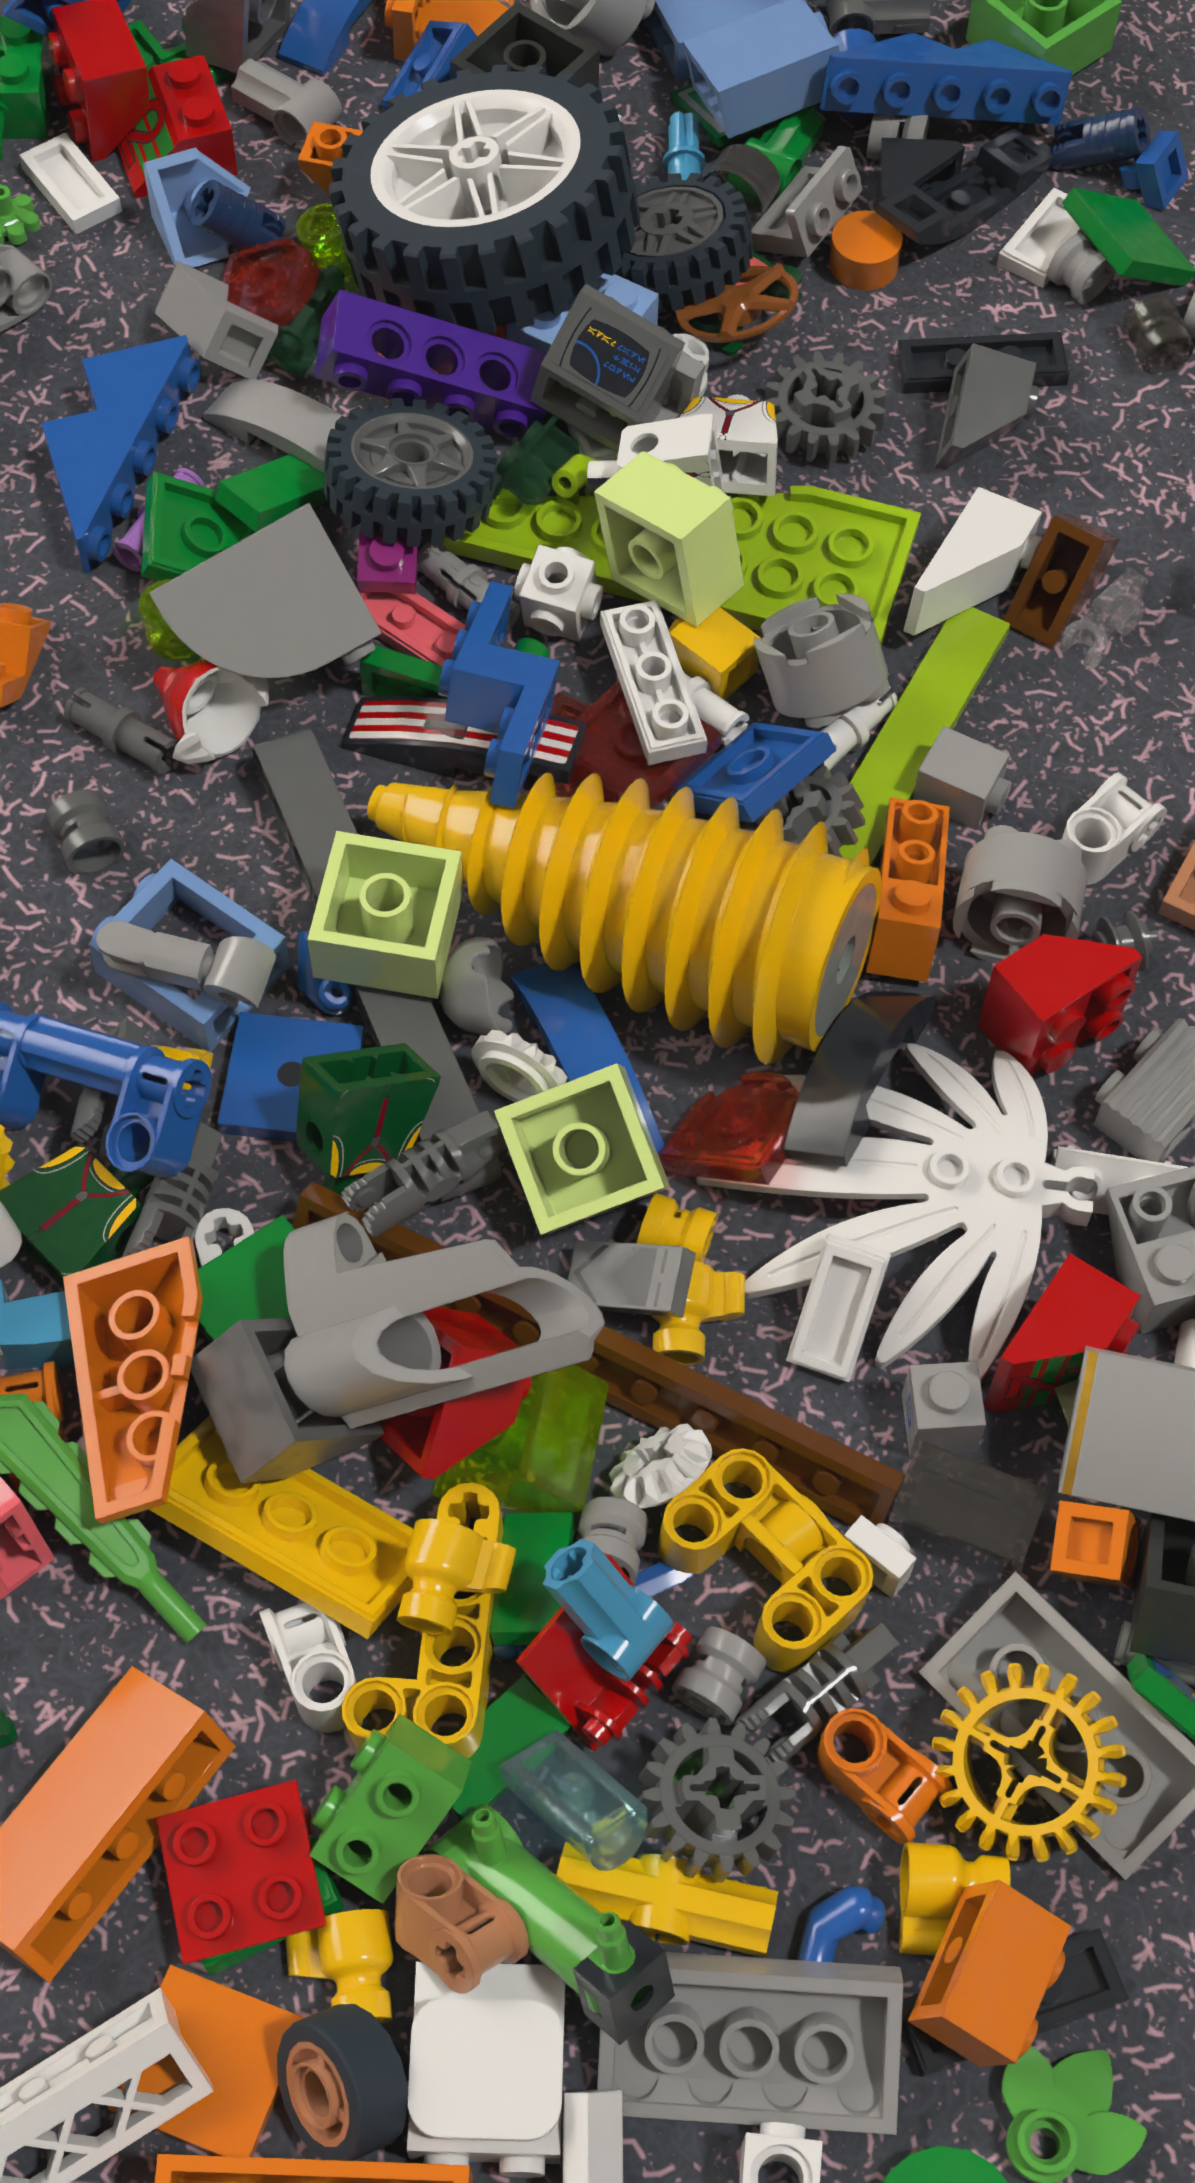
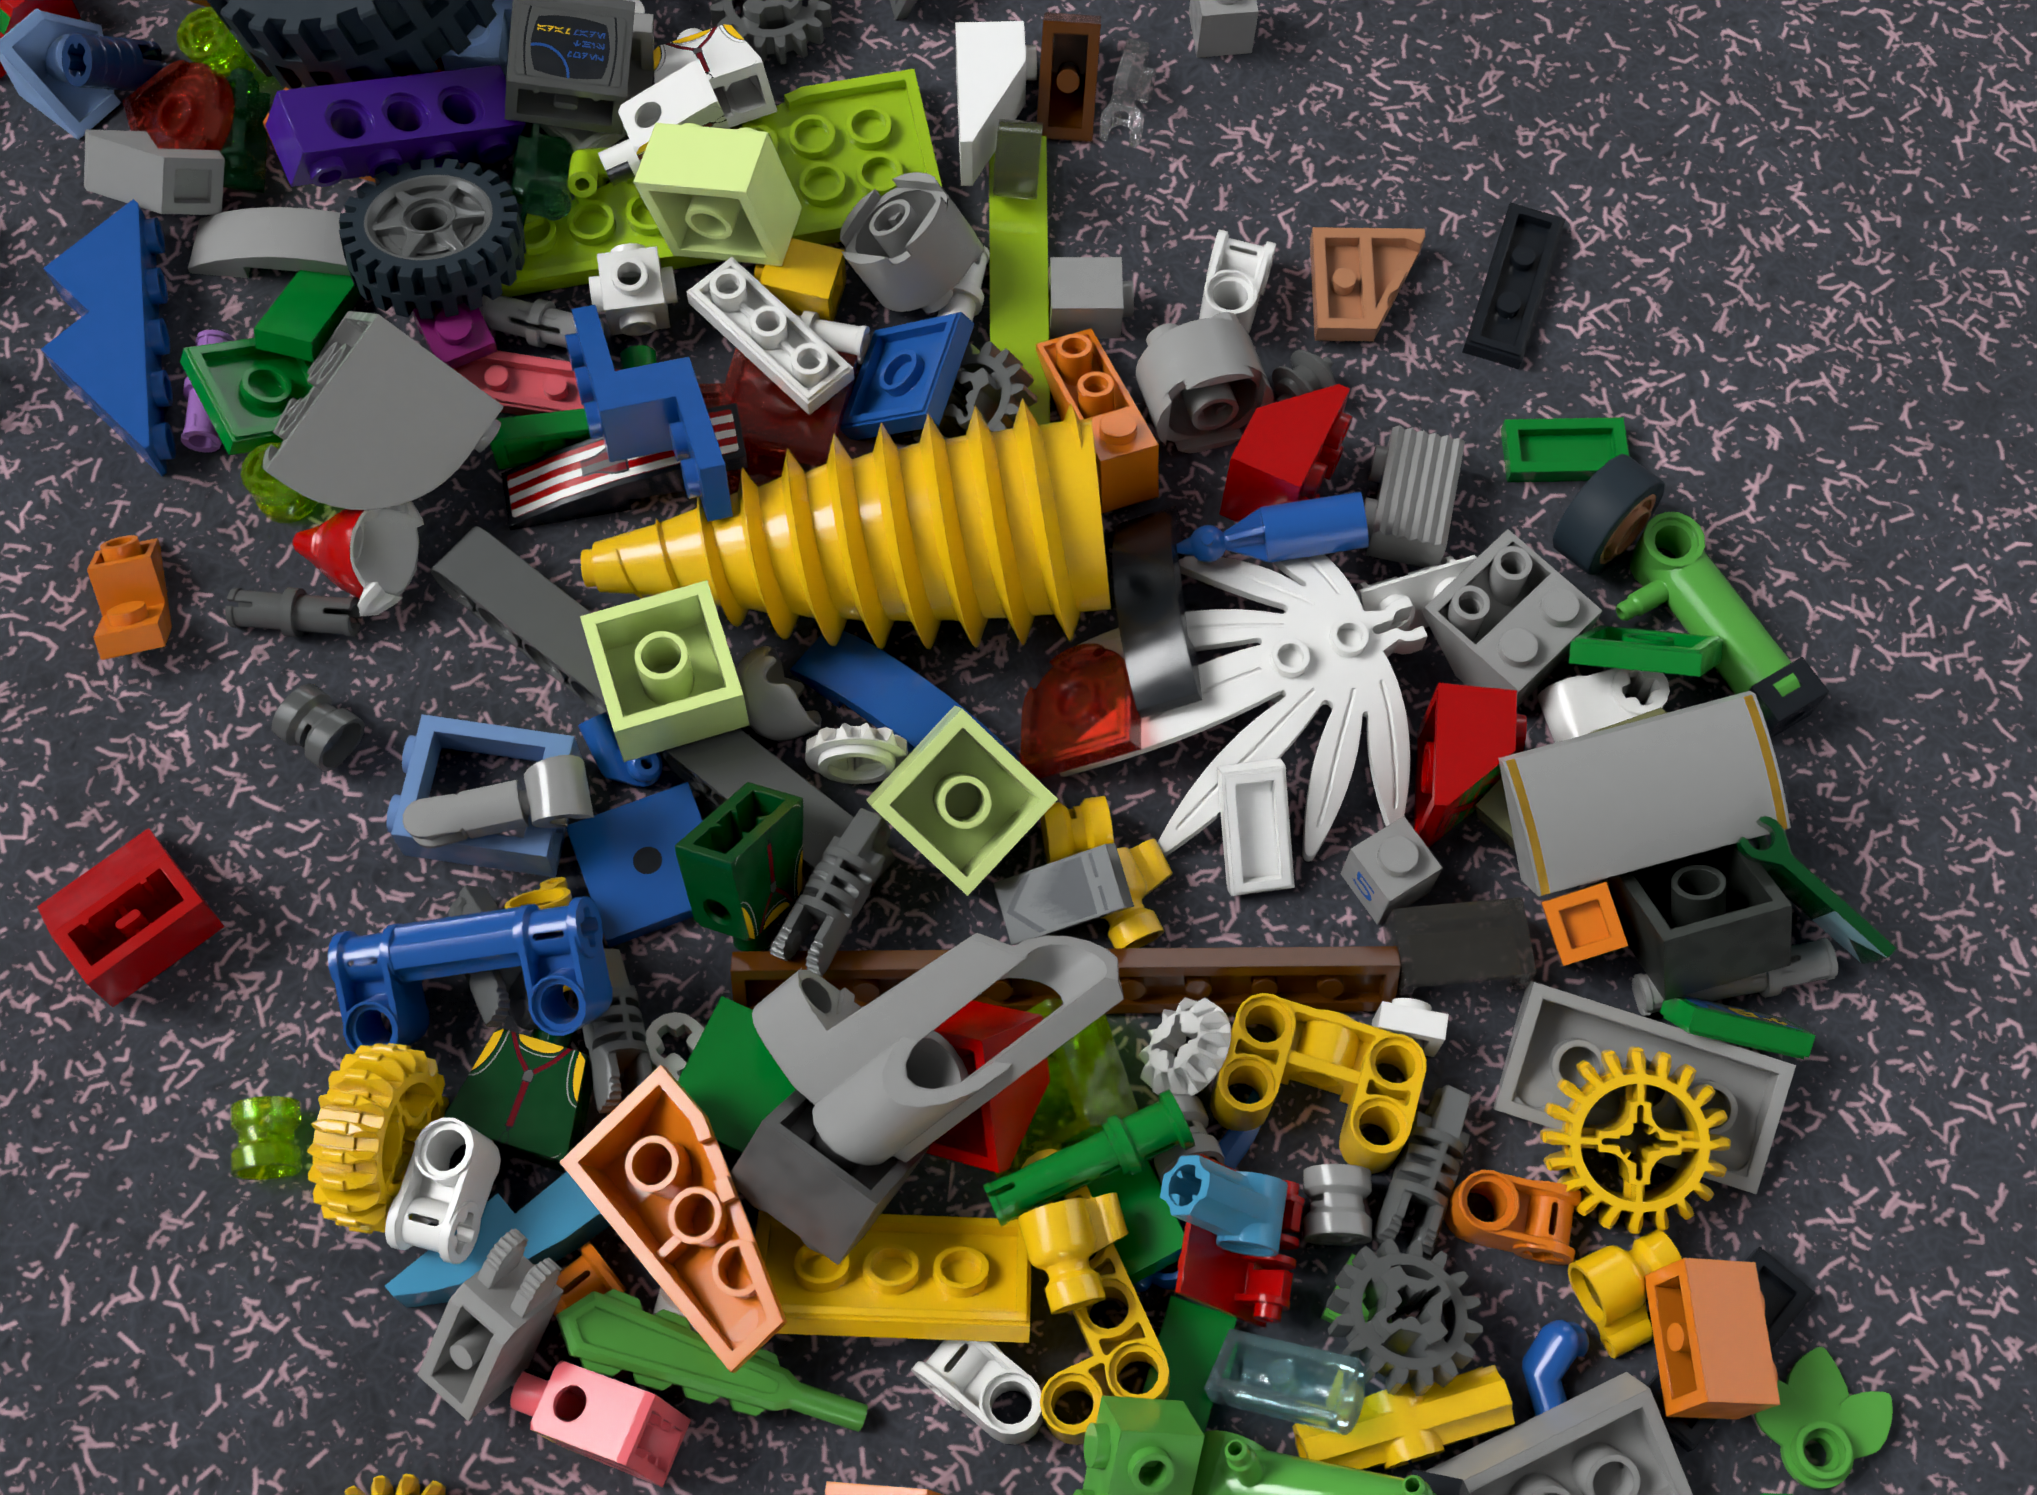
camera: 30 degrees left, 5 degrees up
none -> green pin [983,1089,1195,1227]
none -> clear smoke piece [993,119,1043,200]
none -> blue wheel [1176,491,1369,563]

